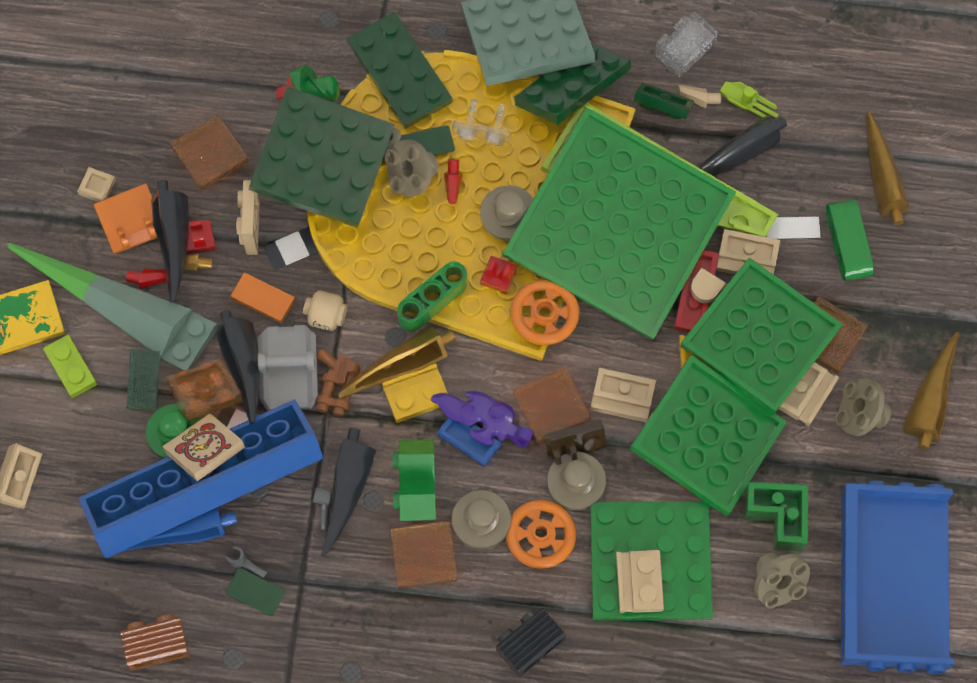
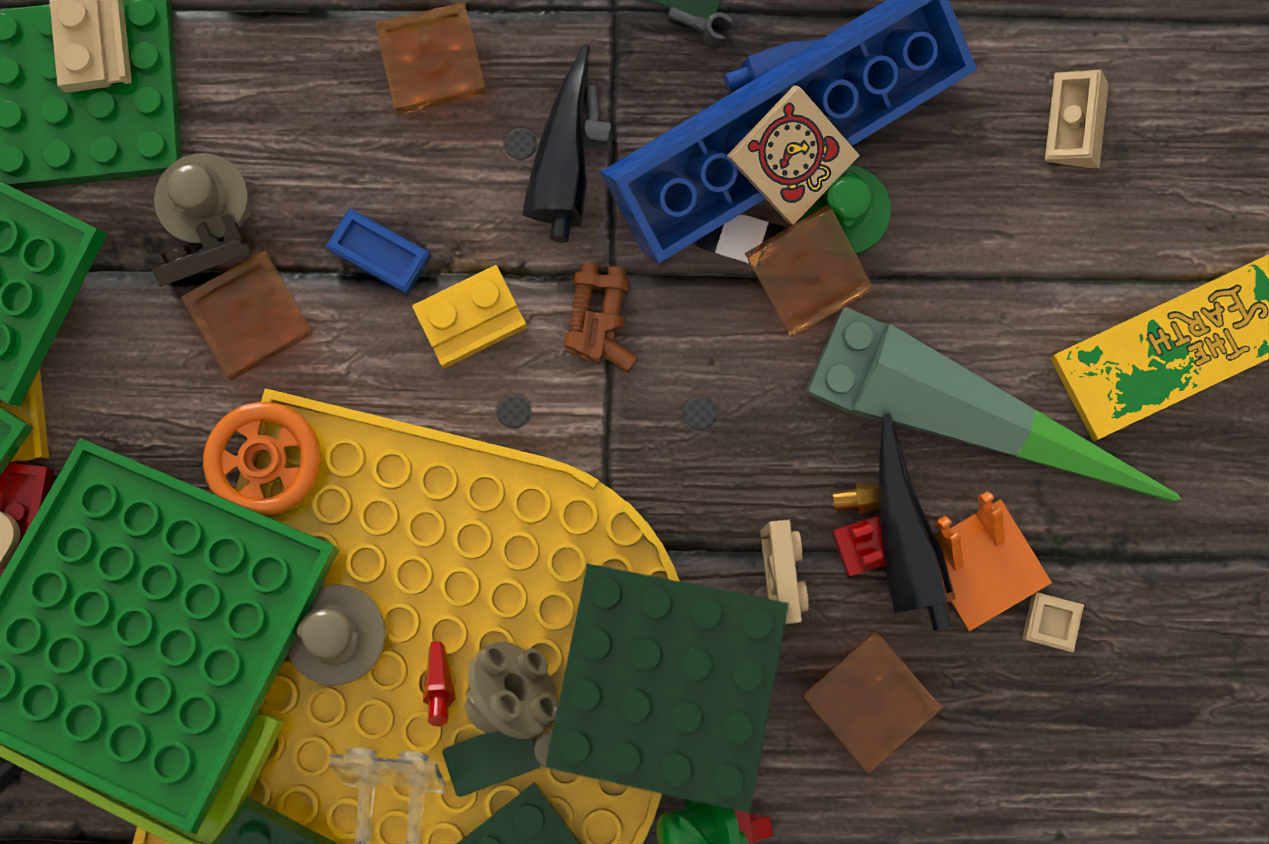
camera: 175 degrees right, 10 degrees up
lime plate [43,334,97,399] -> none
red bar [126,268,167,289] -> none
clear green plate [126,350,161,410] -> none
black piece [217,310,259,424] -> none
orange tile [231,272,295,324] -> none
light grey shield [258,325,318,411] -> none
sticker [264,227,318,270] -> none
tan head [303,290,347,331] -> none
pearl gold piece [337,326,456,398] -> none
green brick [393,439,436,521] -> none
green beam [397,261,467,332] -> none
dark purple piece [431,391,533,449] -> none
dark tan plate [452,490,511,549] -> none
red tile [480,256,518,294] -> none
orange plate [506,500,576,569] -> none
tan plate [590,368,656,423] -> none

